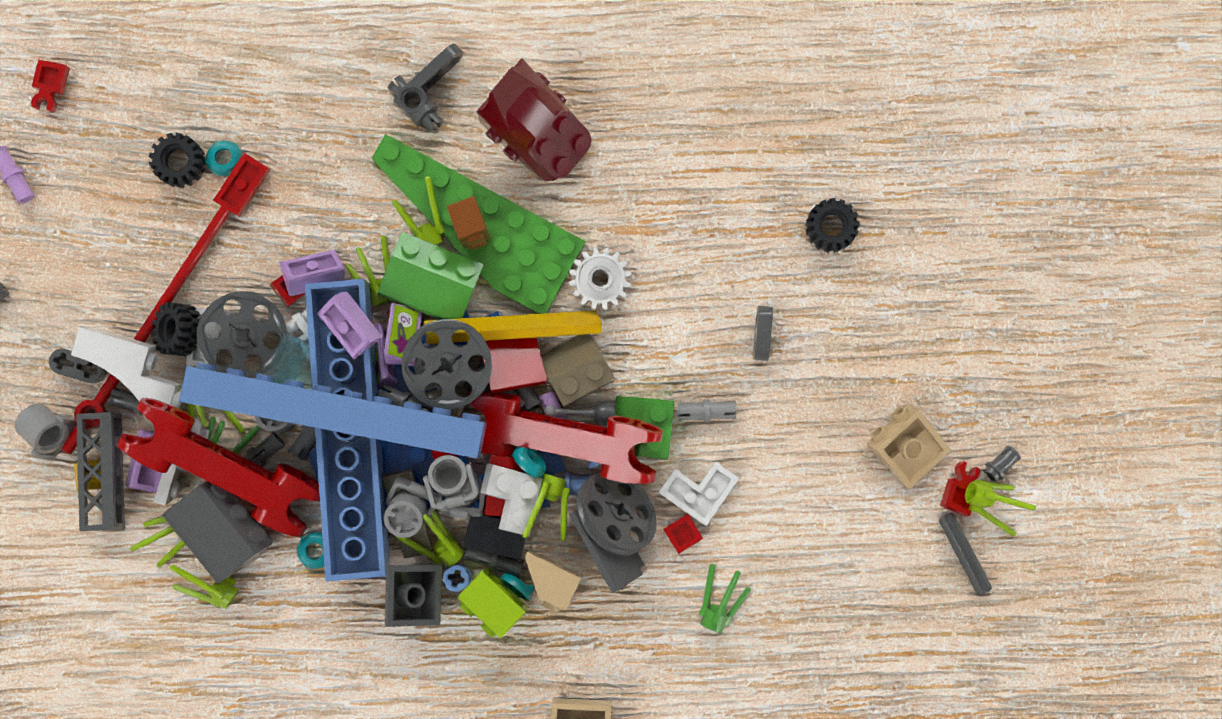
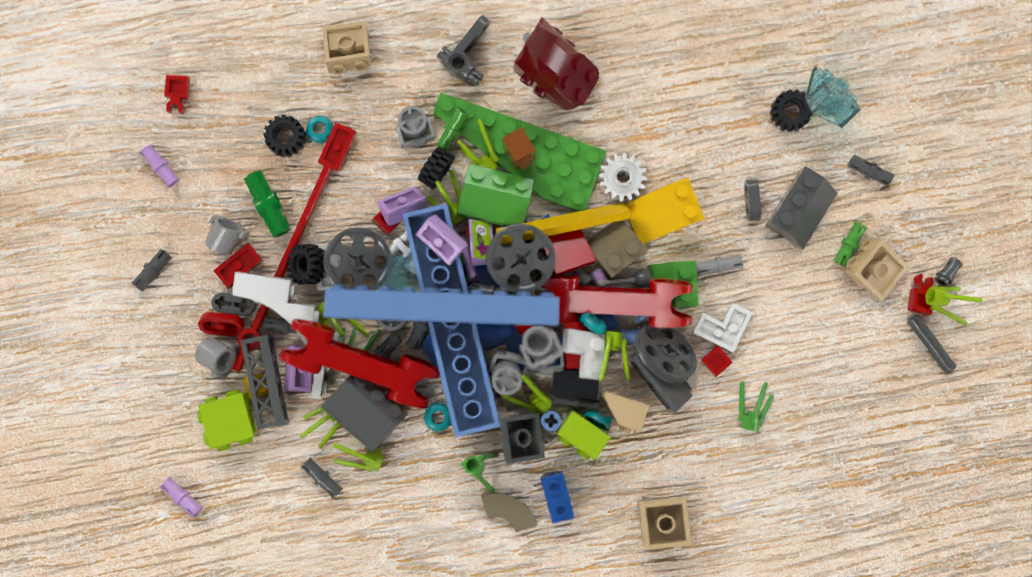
camera: 10 degrees left, 0 degrees up
none -> lime brick [197,389,259,452]
none -> red plate [198,312,245,337]
none -> light grey piece [205,215,249,255]
none -> red plate [213,243,264,288]
none -> green piece [244,170,291,238]
none -> dark grey pin [301,457,343,499]
none -> tan plate [322,21,372,75]
none -> light grey piece [396,106,436,149]
none -> black tyre [417,146,455,190]
none -> bright green pin [436,107,470,151]
none -> bright green plant [460,453,499,493]
none -> dark tan tile [481,493,538,532]
none -> blue brick [540,471,575,524]
none -> yellow slope [625,177,705,244]
none -> dark grey slope [765,166,838,249]
none -> clear light blue slope [805,66,861,128]
none -> bright green pin [833,222,867,267]
none -> dark grey pin [847,154,894,187]

